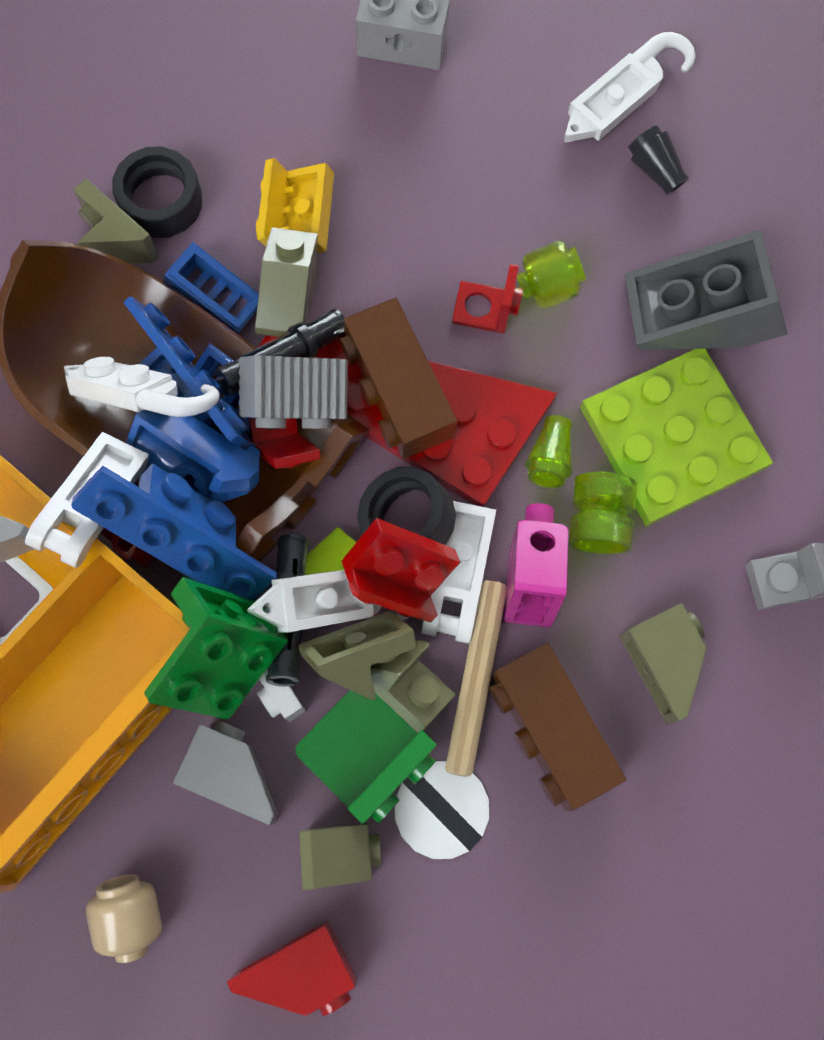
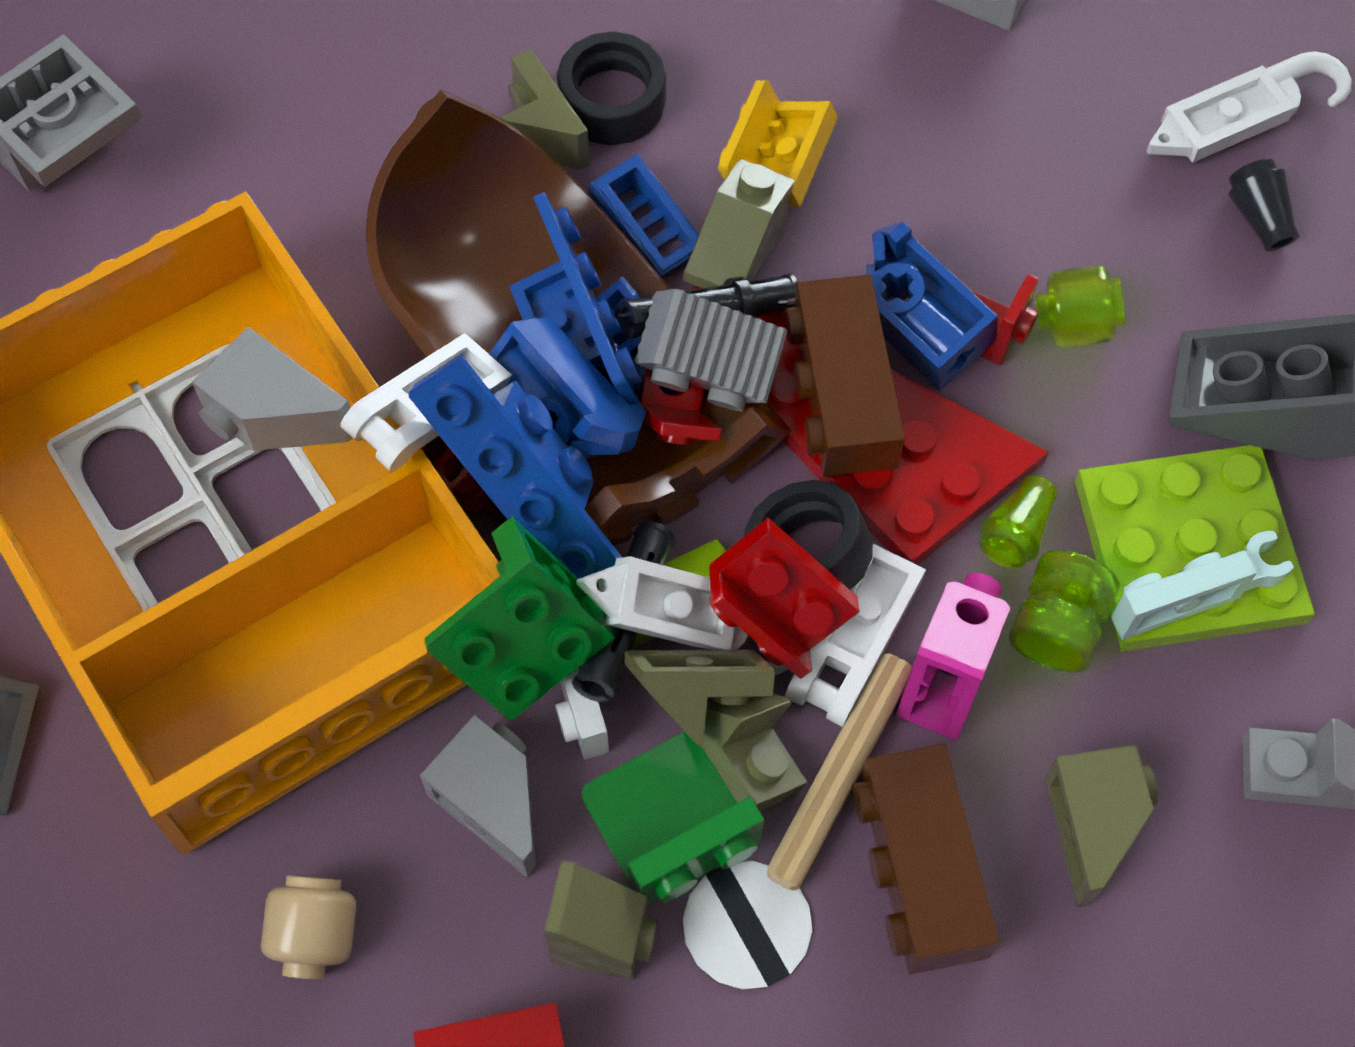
camera: 20 degrees right, 10 degrees down
white plate [64,357,219,417] -> none
none -> blue piece [866,222,998,391]
none -> light aqua plate [1111,531,1294,640]

